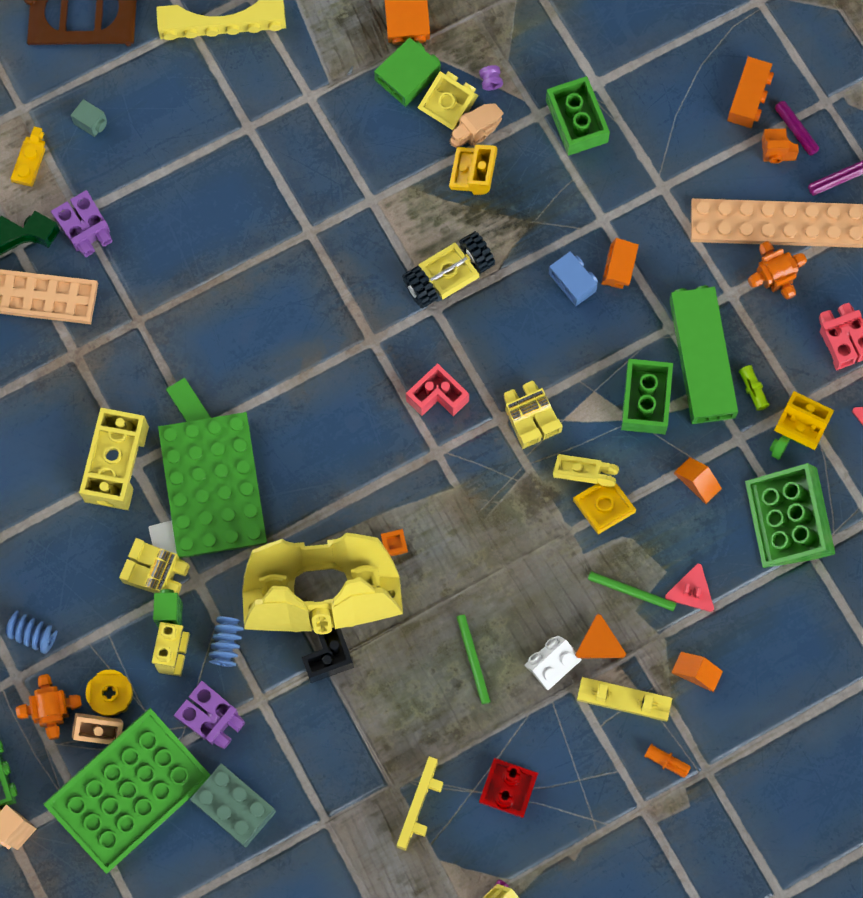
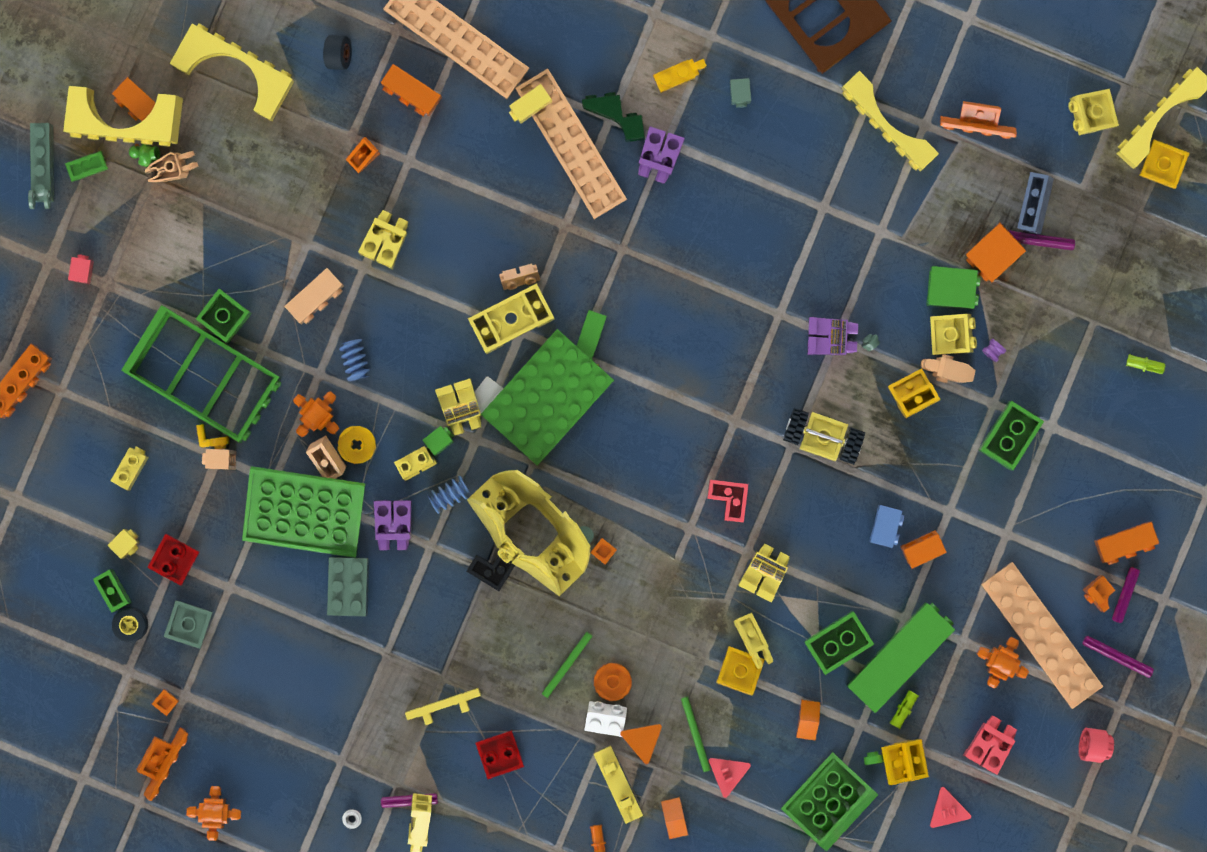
camera: 55 degrees right, 15 degrees up
none -> light nougat hinge [499,263,540,290]
none -> orange tile [594,663,632,701]
none -> medium lavender hips [807,317,858,355]
none -> sand green plate [861,334,880,351]

